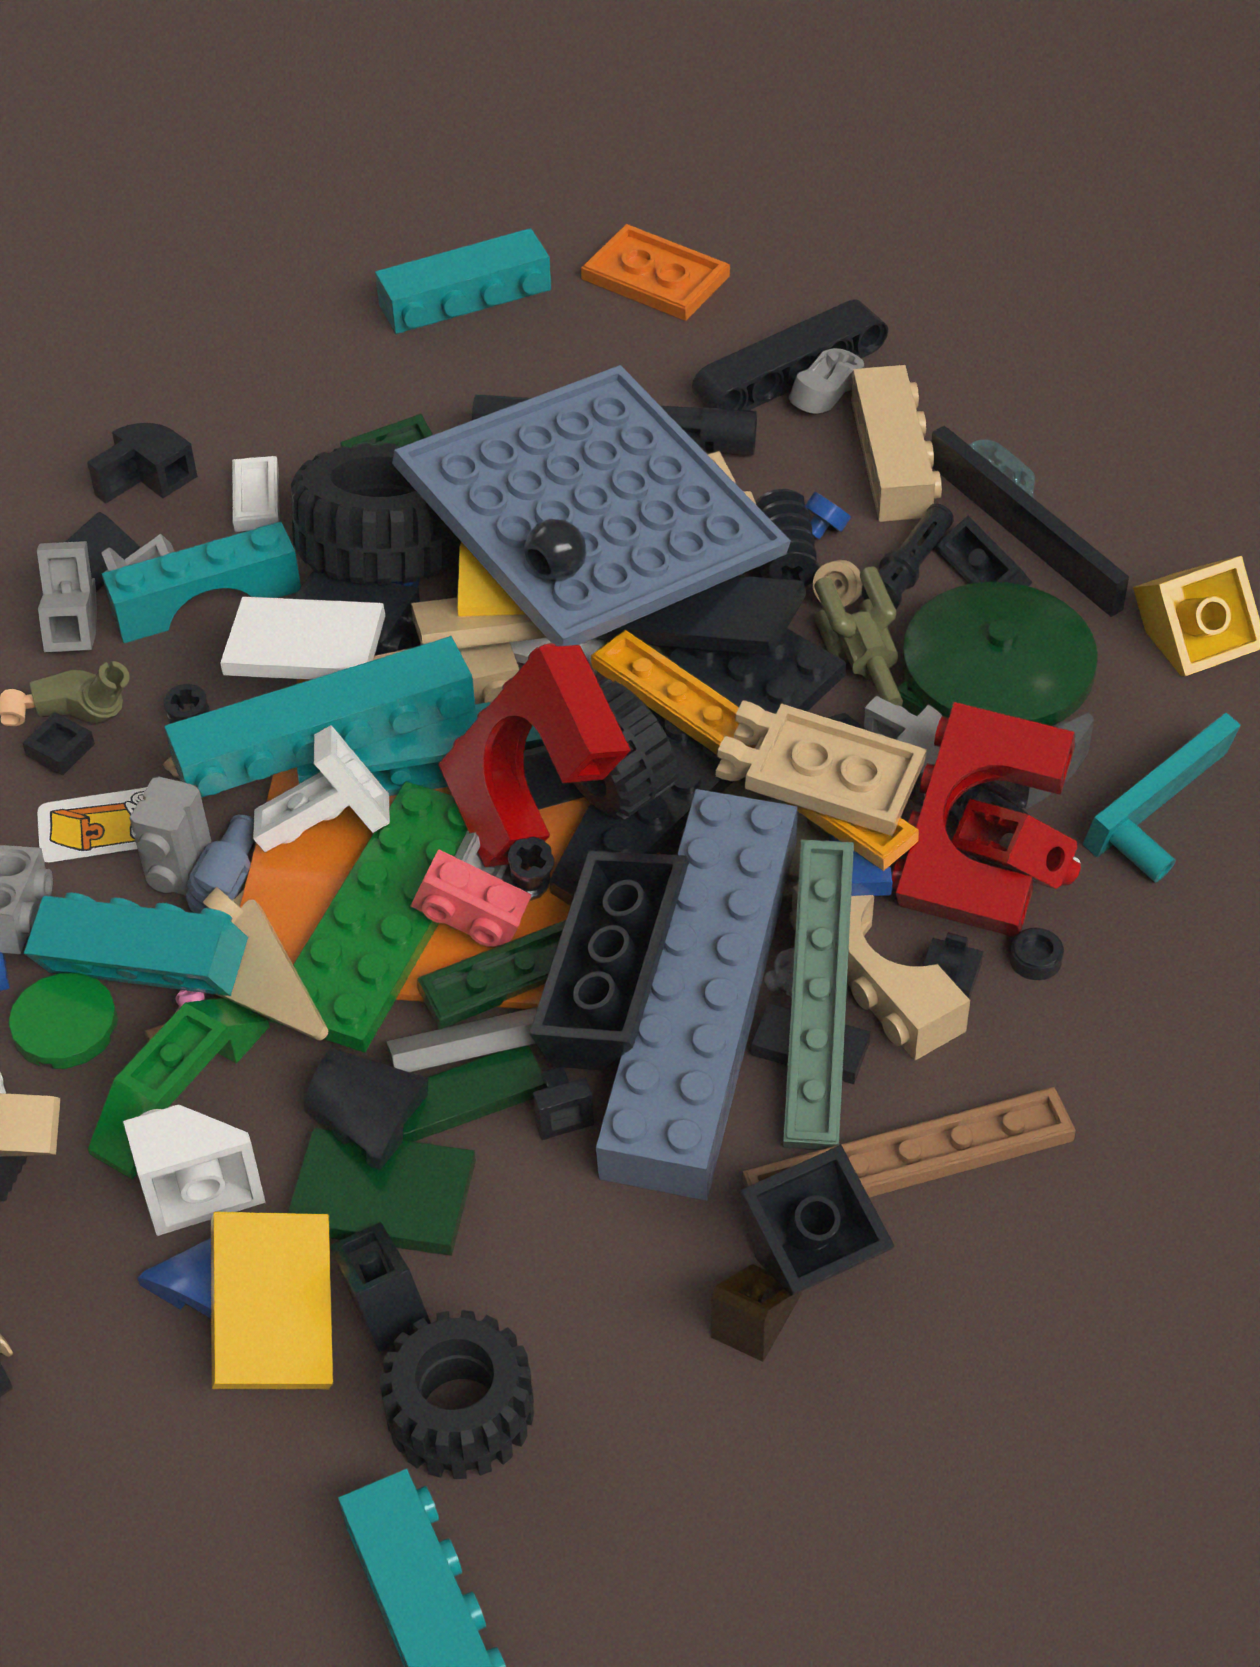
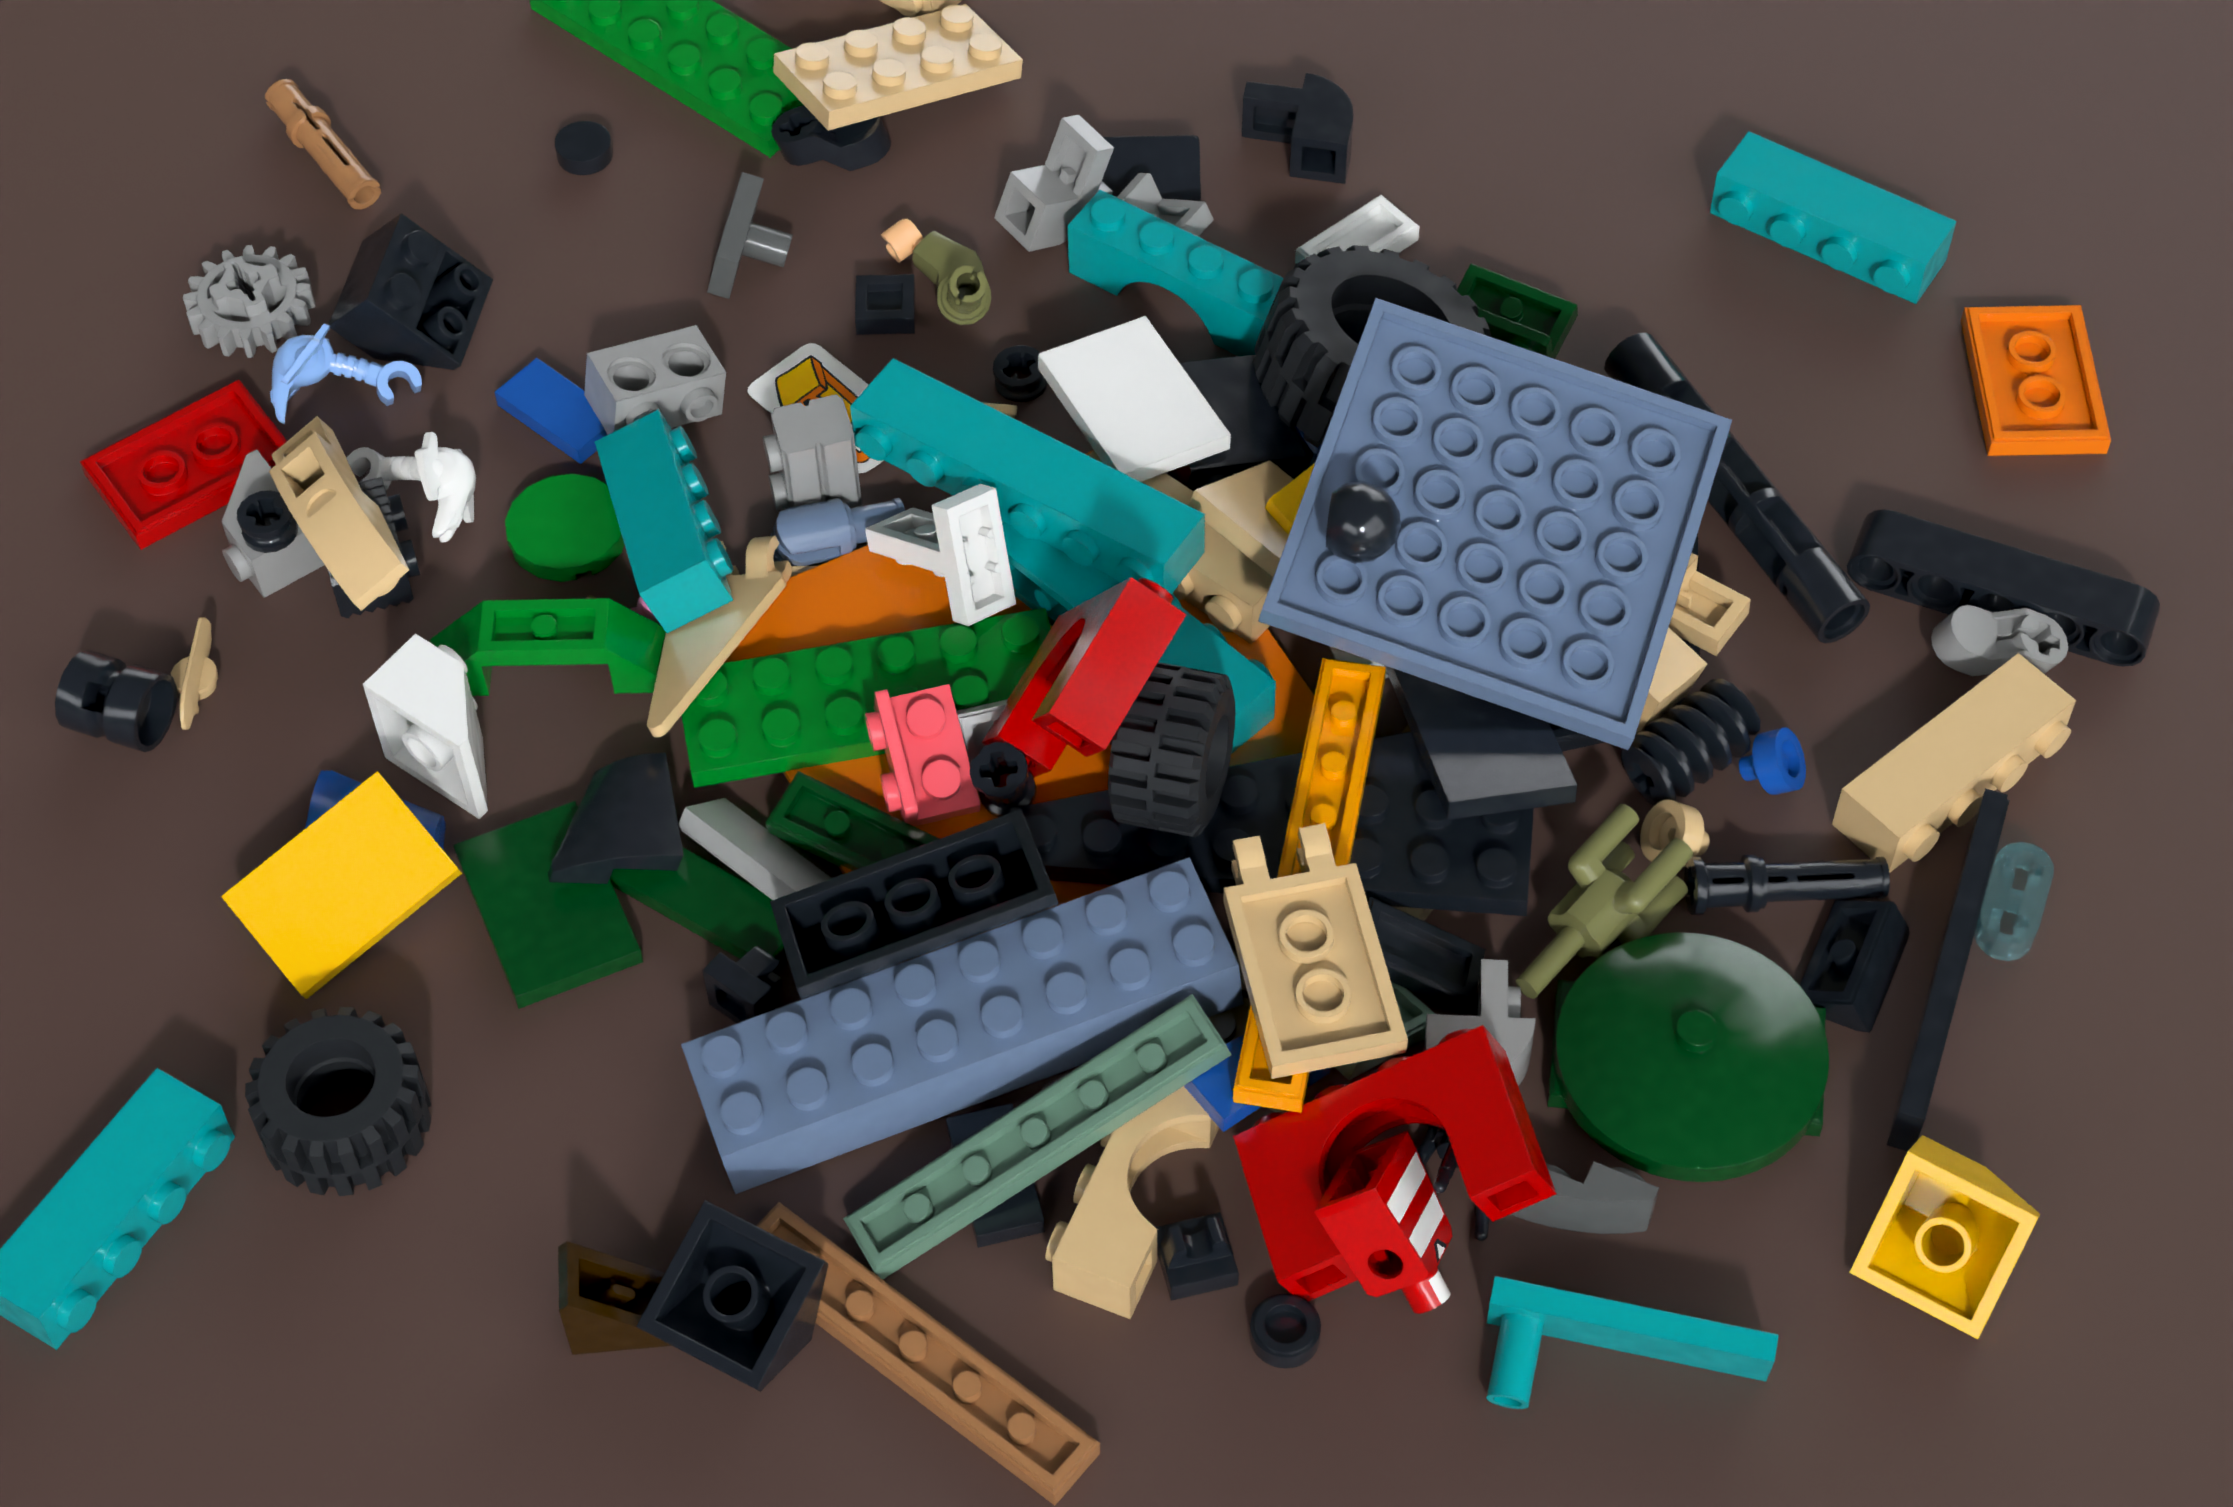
camera: 55 degrees right, 5 degrees up
black slope [329,1222,431,1352] -> none

